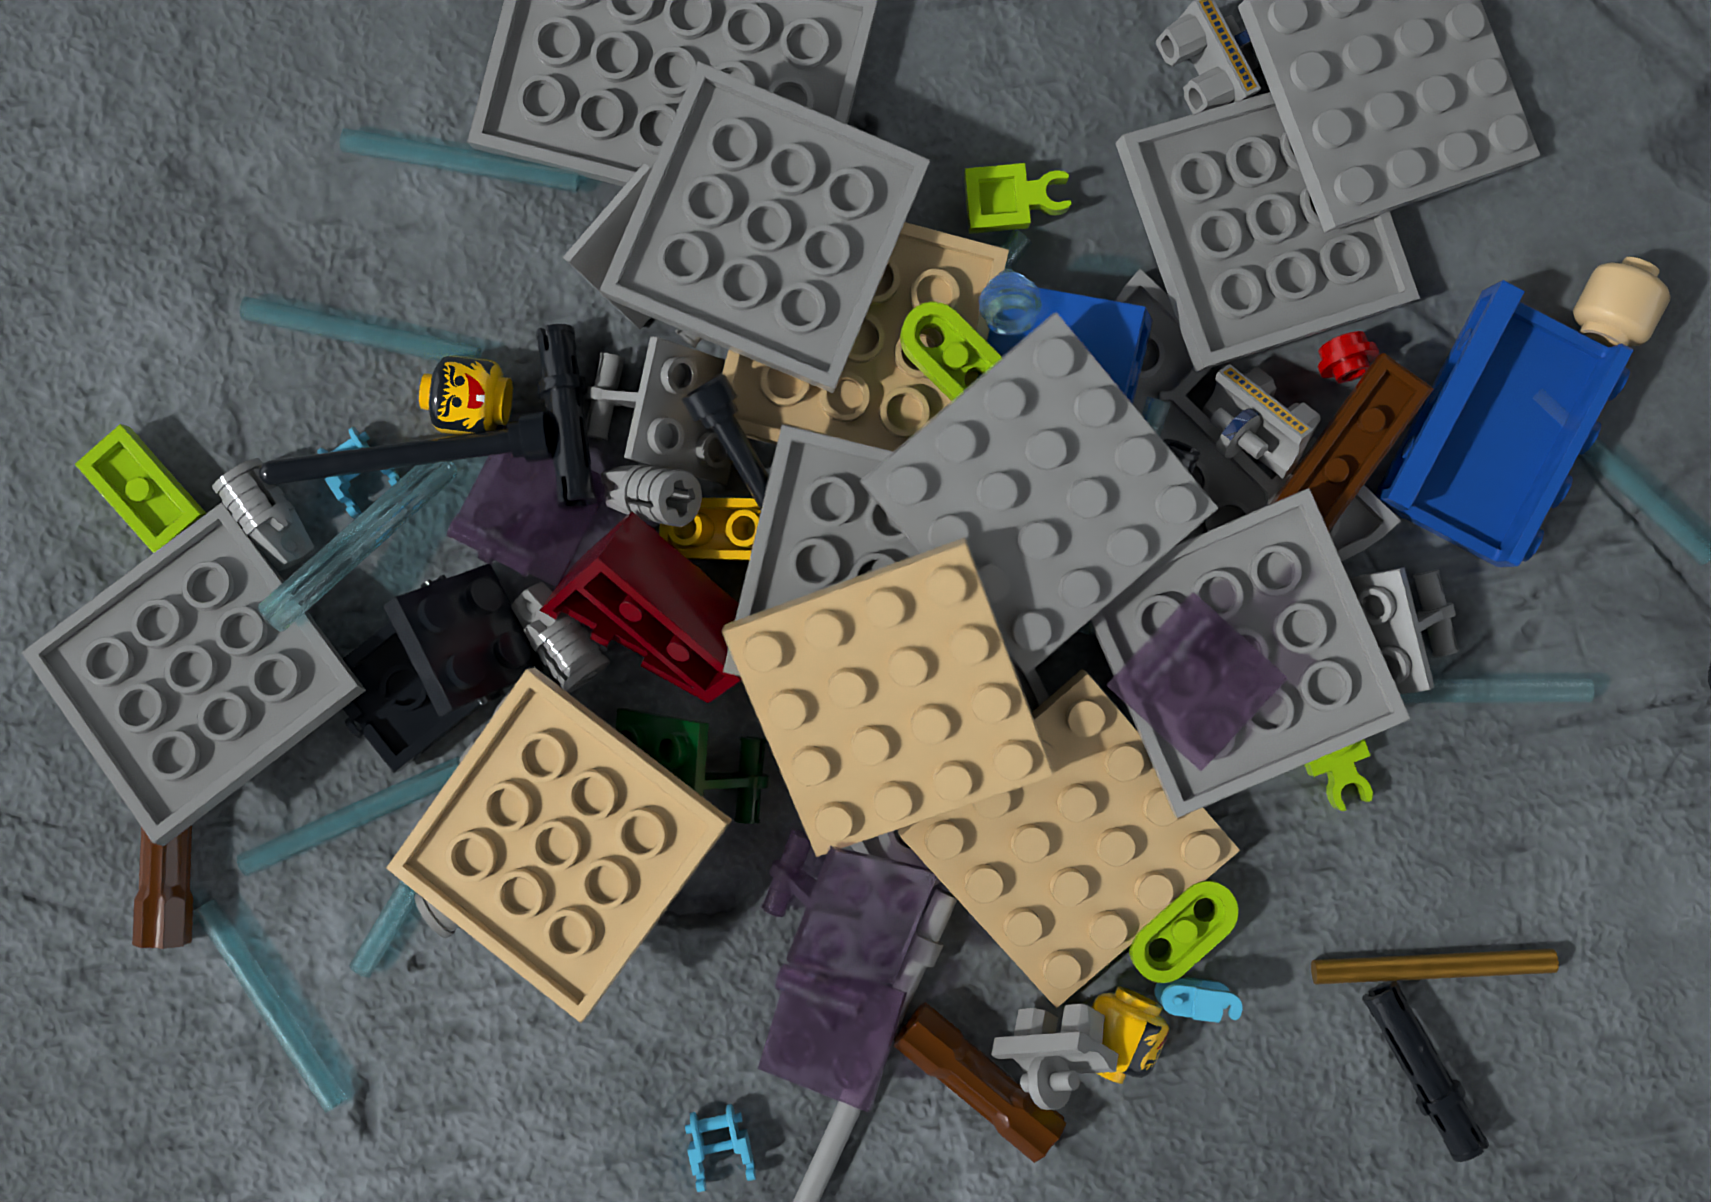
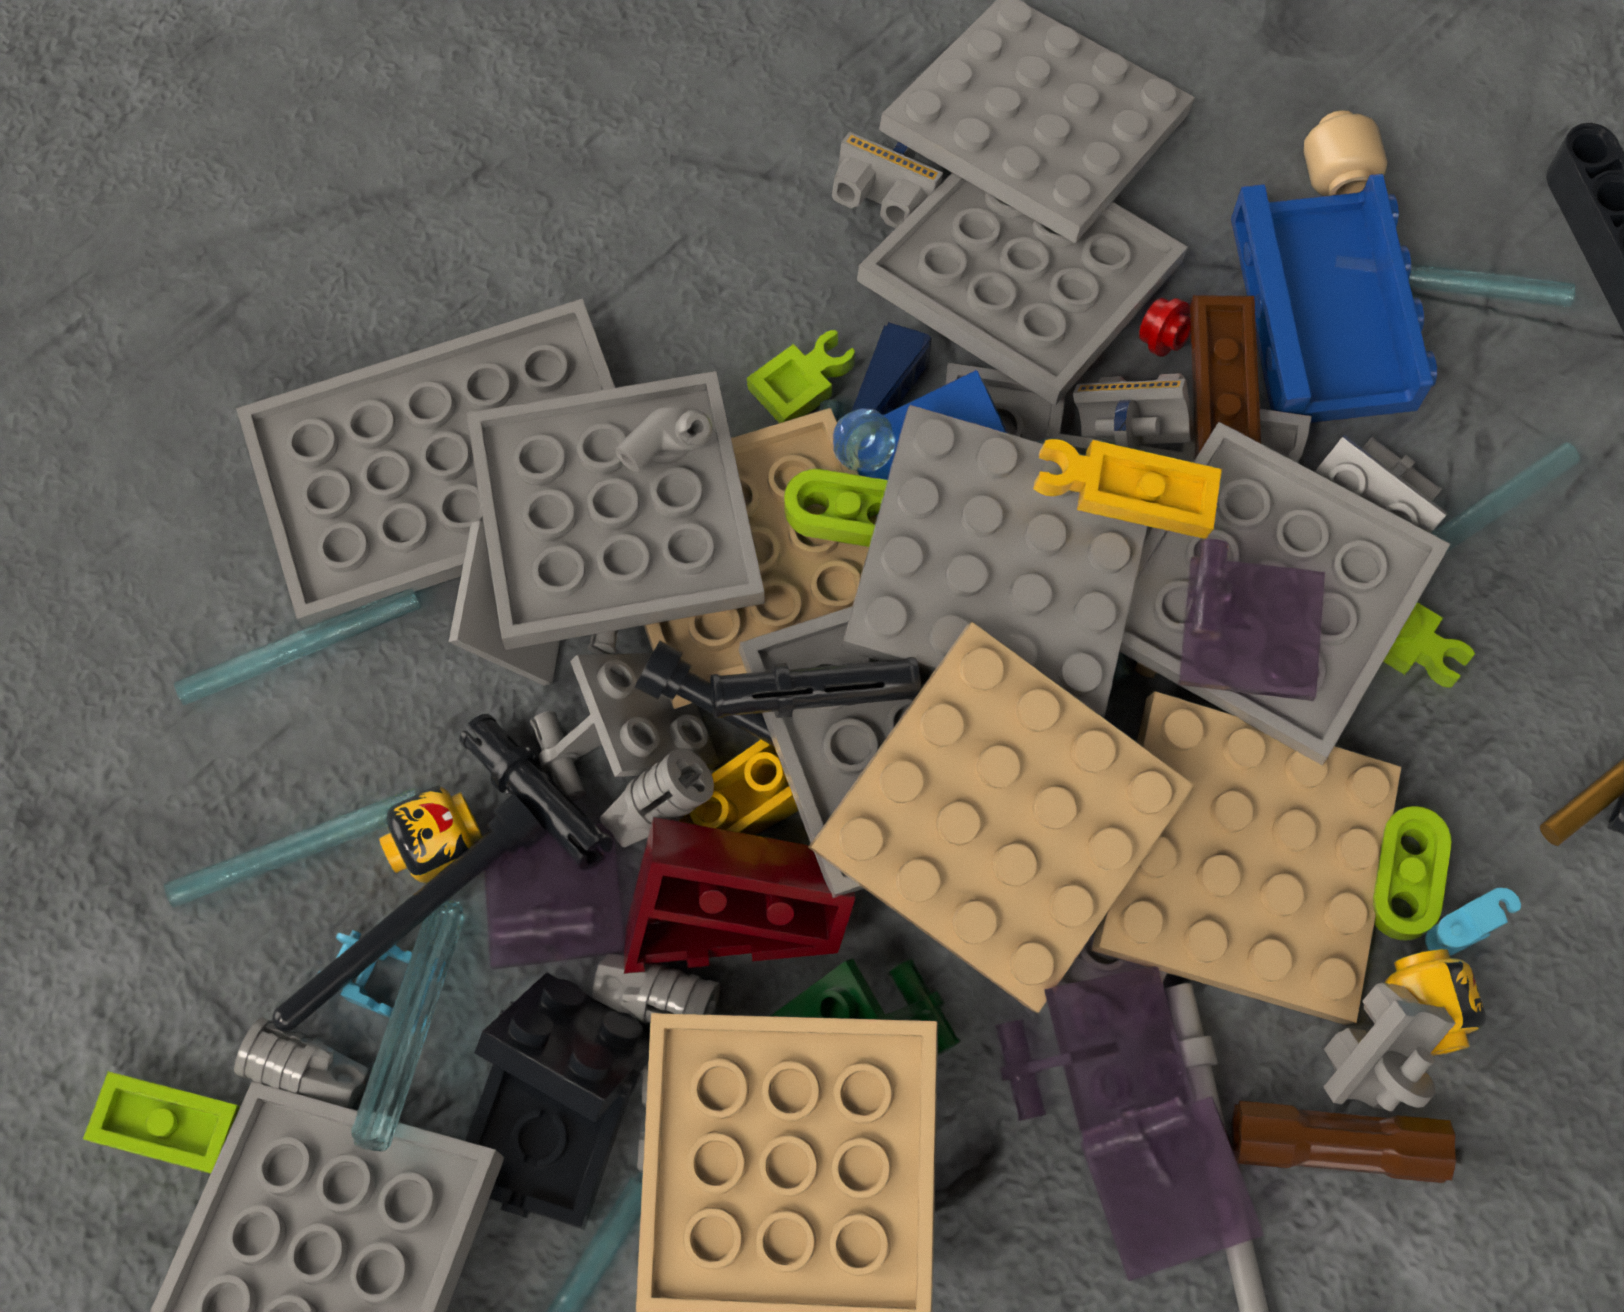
camera: 30 degrees left, 20 degrees down
none -> light grey arm [615,408,712,472]
none -> black pin [710,657,921,719]
none -> dark blue slope [847,322,932,433]
none -> yellow plate [1033,439,1222,539]

